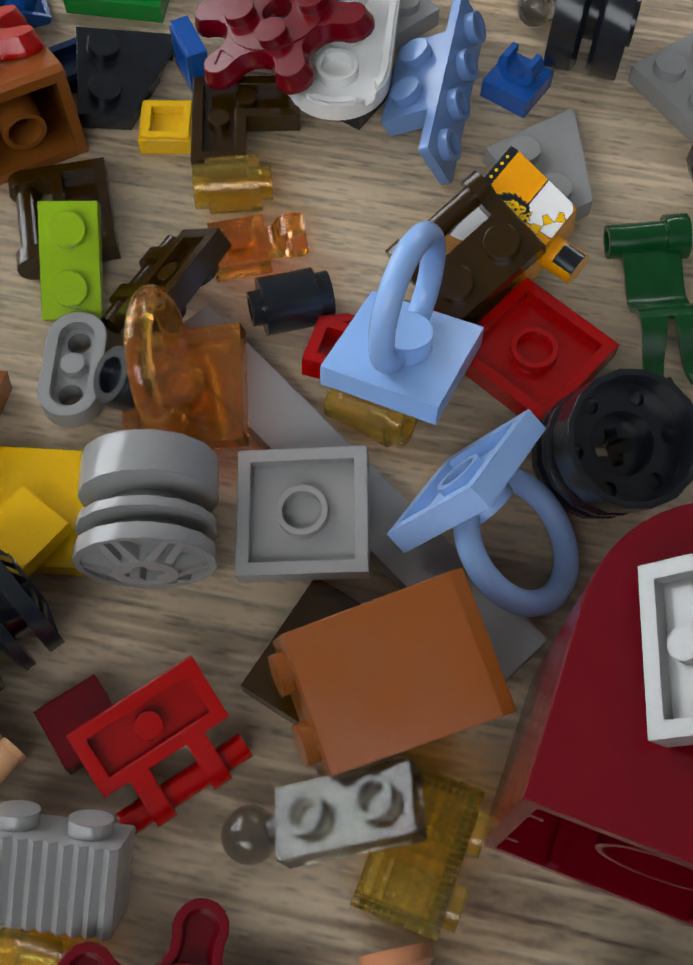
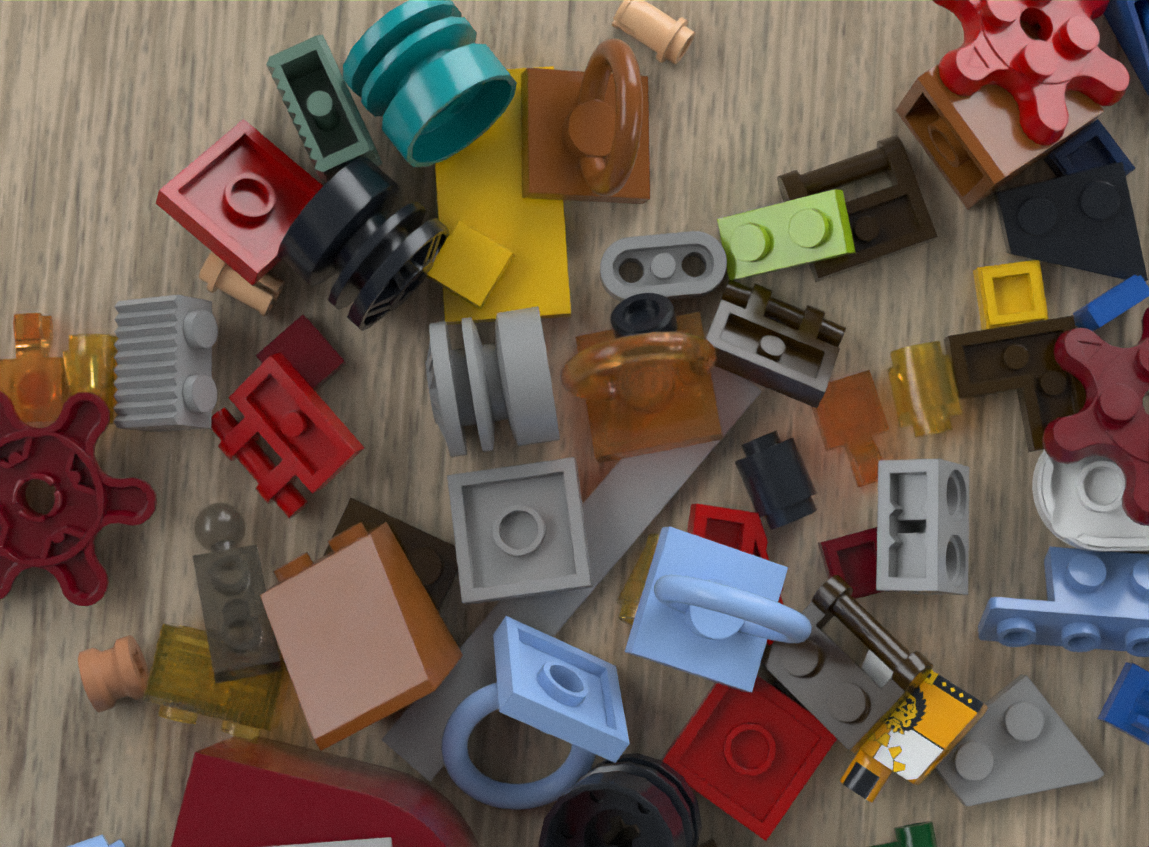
camera: 80 degrees right, 20 degrees up
none -> dark red tile [818,527,884,599]
none -> light grey brick [876,459,969,595]

